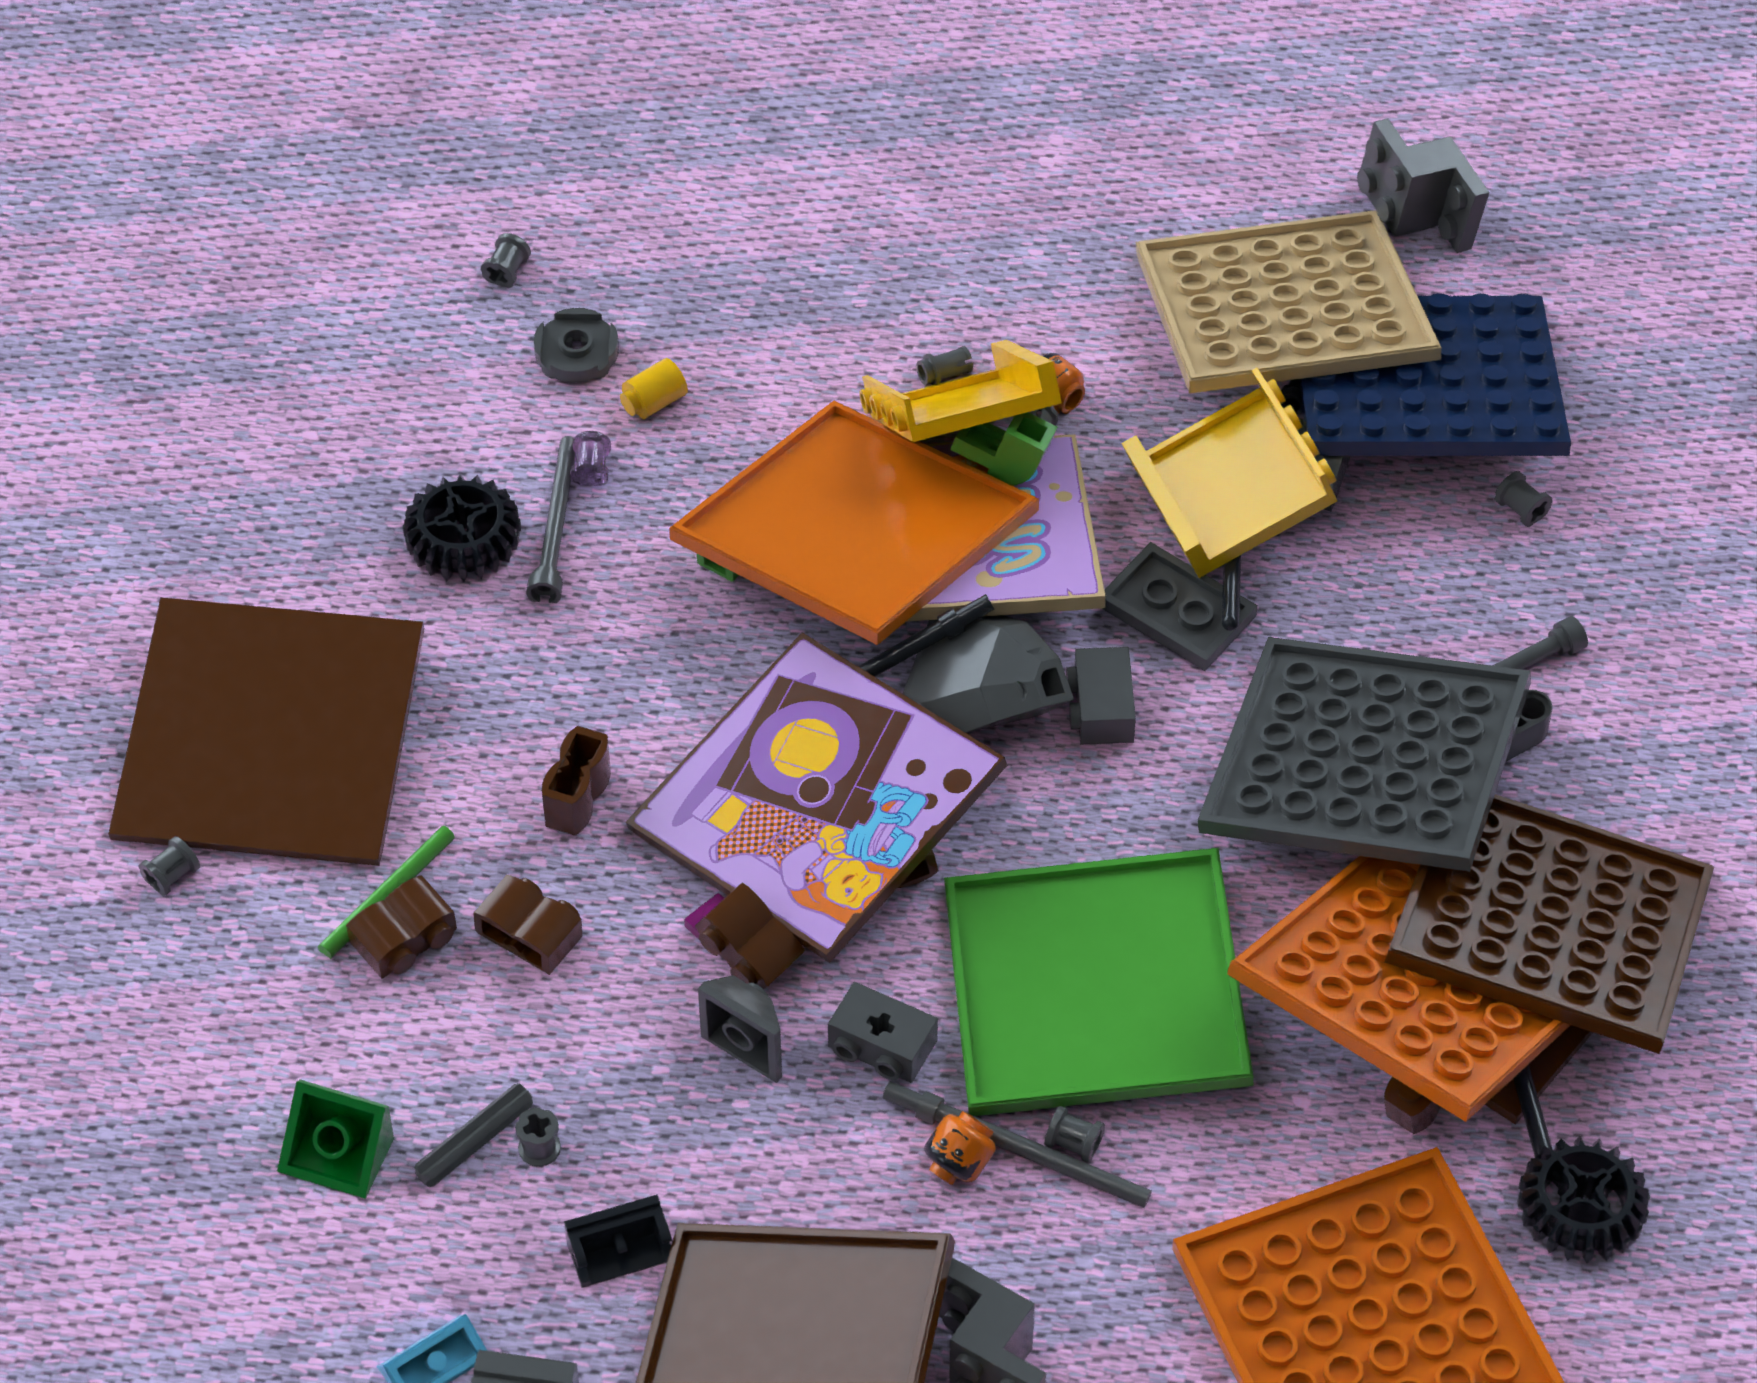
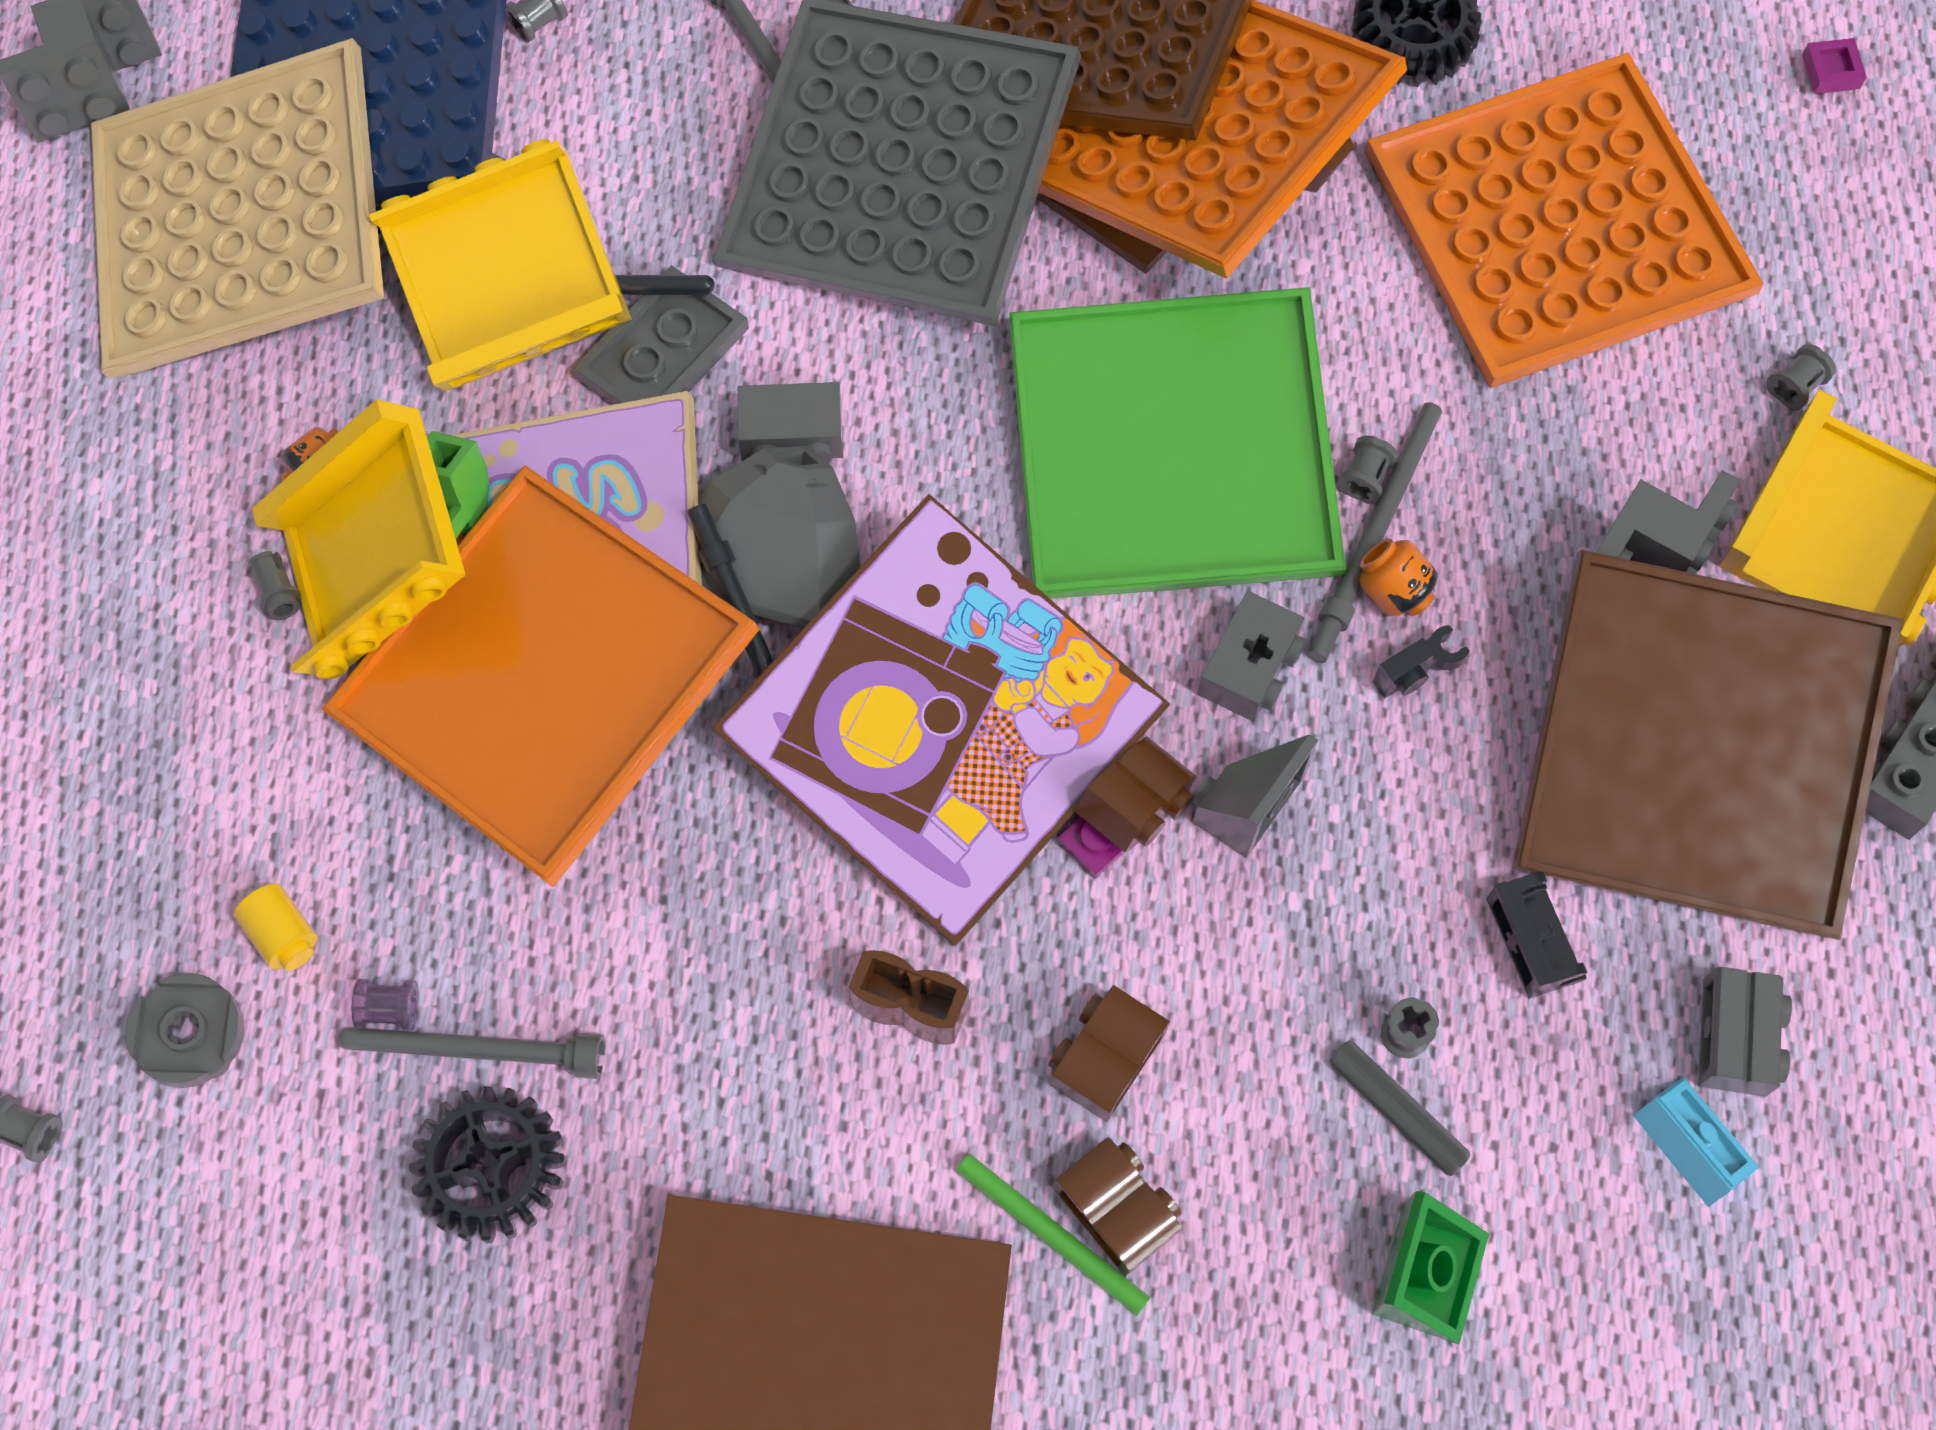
camera: 90 degrees left, 15 degrees up
none -> black plate [1373,625,1470,698]

